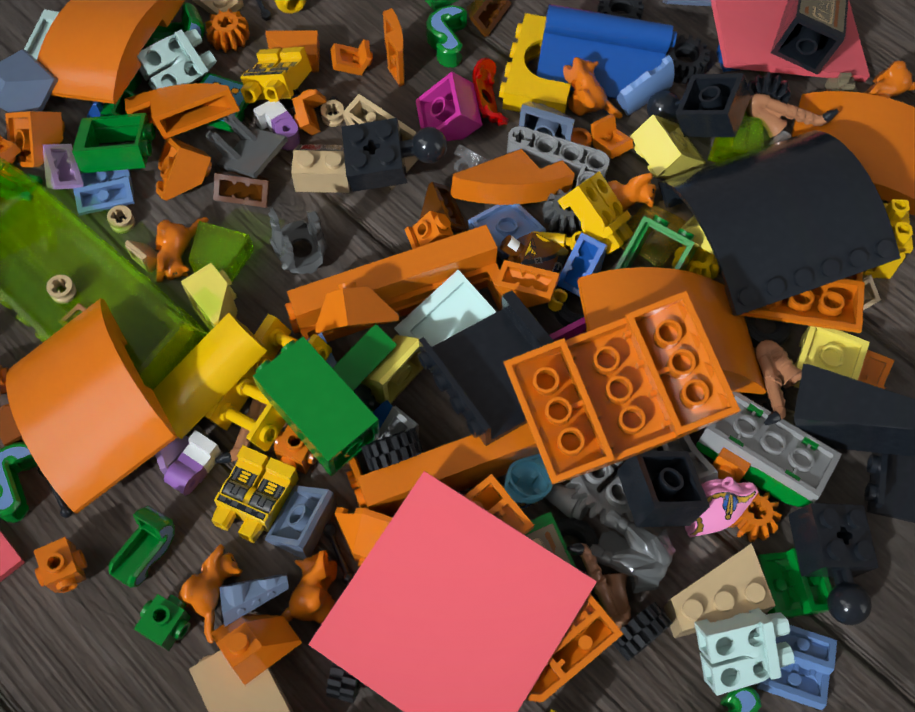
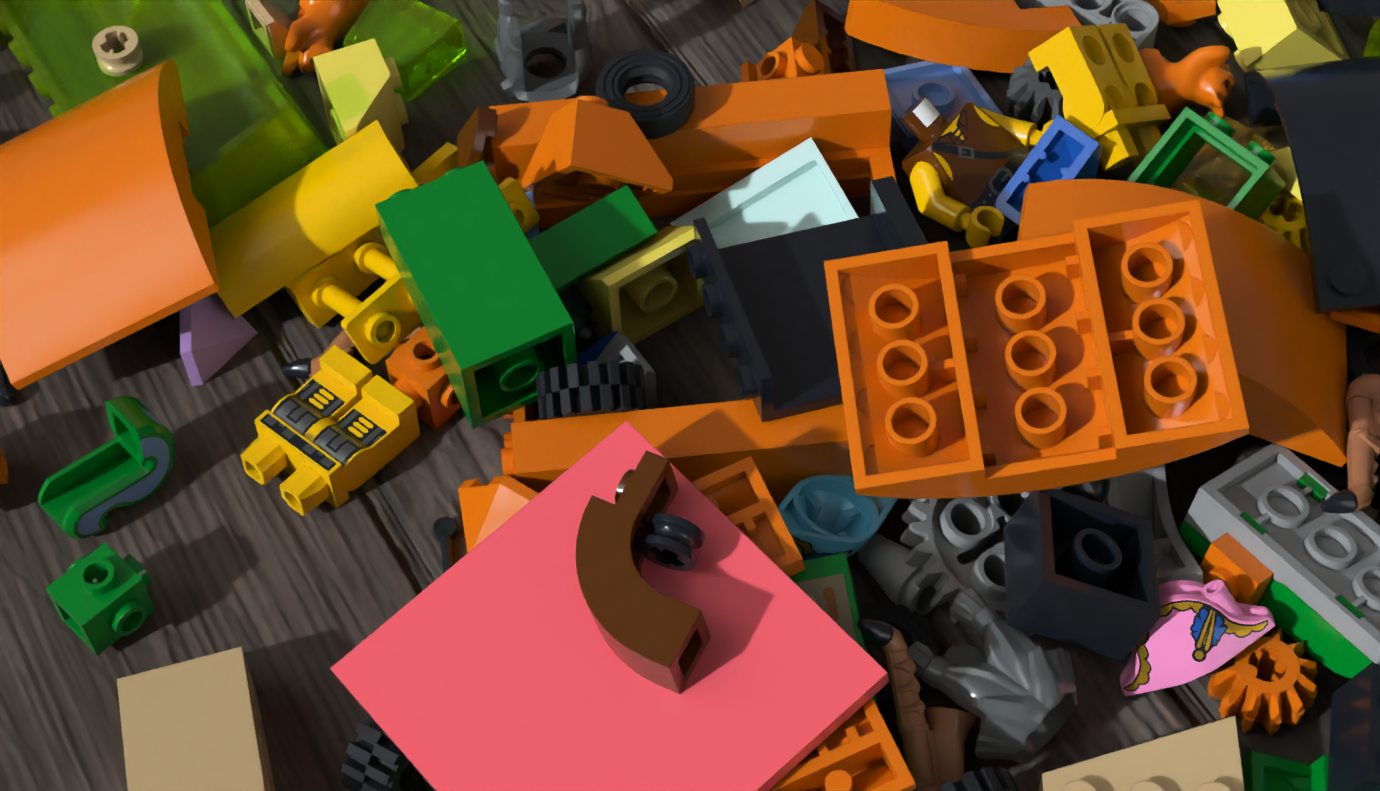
camera: 20 degrees right, 10 degrees down
leg [164,430,222,496] -> none
orange animal [178,544,243,643] -> none
orange slope [210,614,302,685] -> none
sand blue slope [220,573,289,626] -> none
sand blue slope [264,485,337,559] -> none
orange animal [280,550,337,624] -> none
orange slope [494,260,560,308] -> none
none -> reddish brown tile [457,106,498,167]
none -> reddish brown arch [576,450,711,694]
none -> black tyre [596,49,695,139]
none -> black bush [638,513,705,571]

